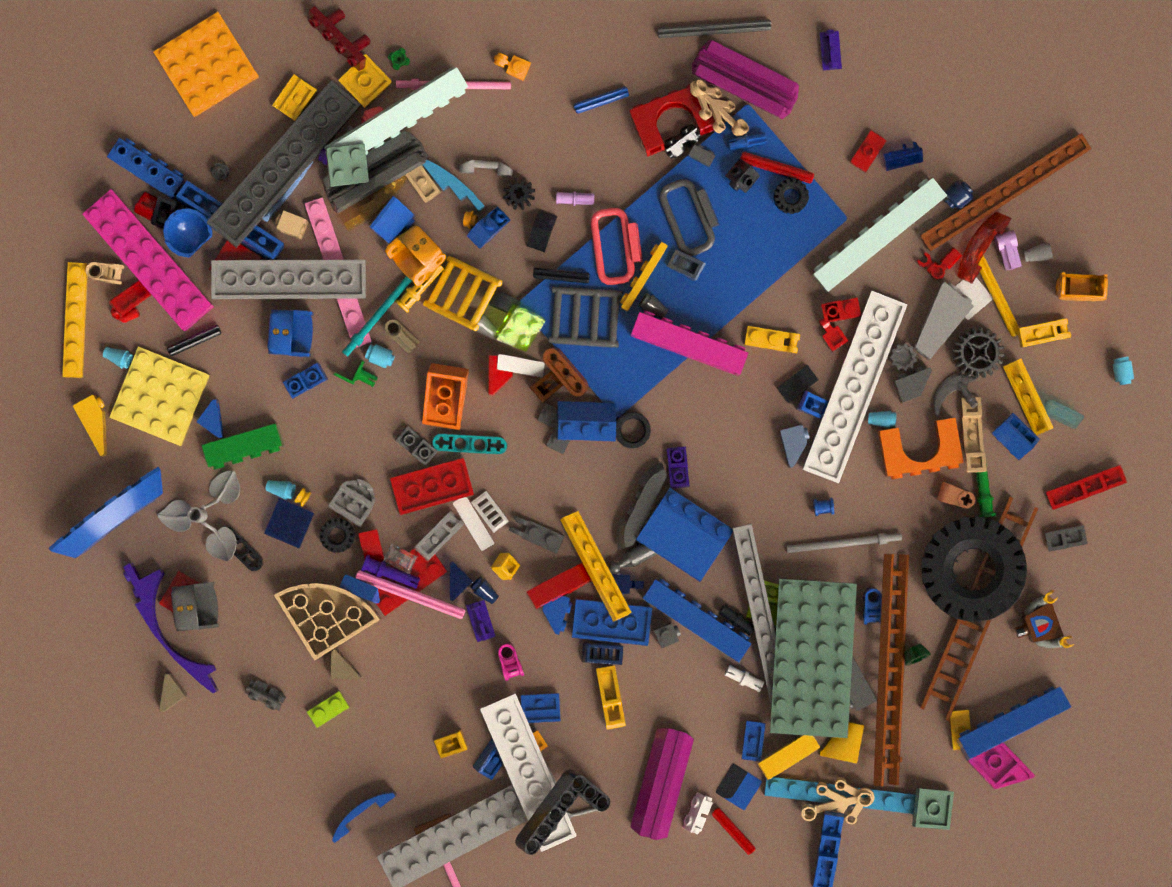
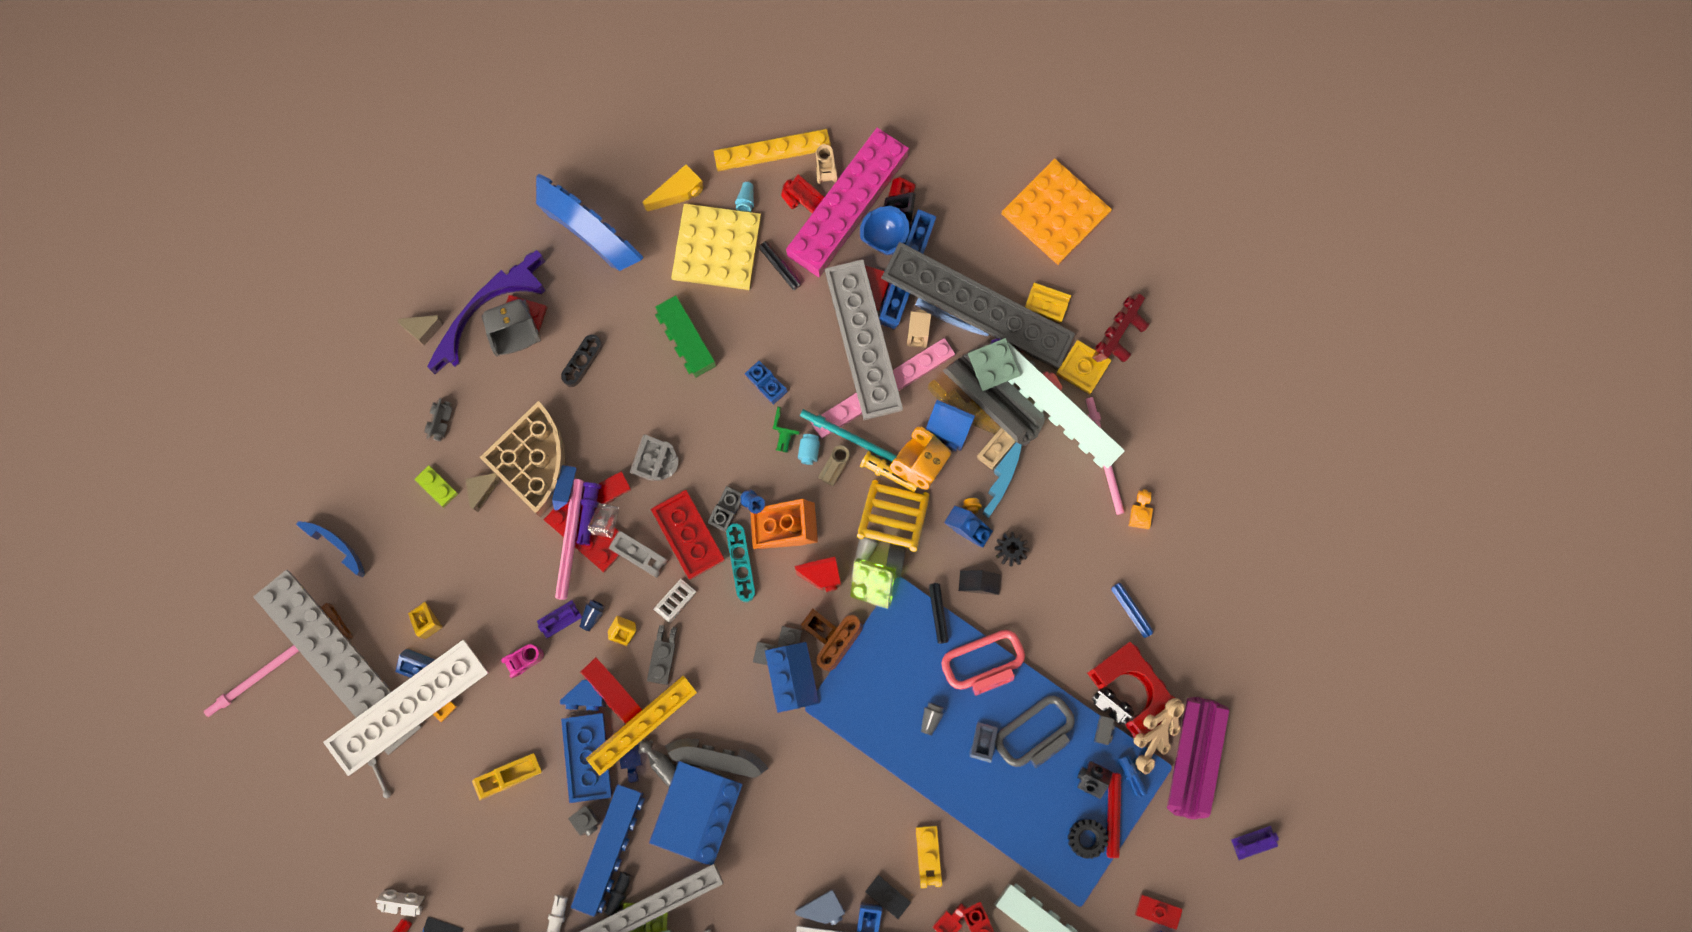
camera: 80 degrees right, 10 degrees down
blue brick [107,138,186,200] -> none
light grey plant [157,470,240,561] -> none
blue slope [197,399,224,438] -> none
dark grey plate [211,162,229,180] -> none
clear blue plate [264,498,315,549] -> none
medium azure cone [266,480,296,500] -> none
blue piece [267,310,314,357] -> none
yellow bush [294,488,312,507] -> none
black tyre [319,518,355,553] -> none
green plate [388,48,410,70] -> none
clear blue slope [450,562,473,601] -> none
white sticker [453,497,494,551] -> none
light grey bar [459,160,513,177] -> none
white sticker [497,354,545,378] -> none
black beam [515,769,611,855] -> none
blue plate [521,693,561,723] -> none
dark grey bar [548,286,623,348] -> none
lavender axle [556,191,594,206] -> none
dark blue slope [582,643,623,665] -> none
black tyre [616,412,651,449] -> none
yellow plate [620,242,668,312] -> none
magenta piece [630,728,694,840] -> none
dark pink brick [631,310,748,376] -> none
dark grey axle [658,19,771,38] -> none
dark purple slope [667,446,690,489] -> none
none -> blue bush [740,490,765,514]

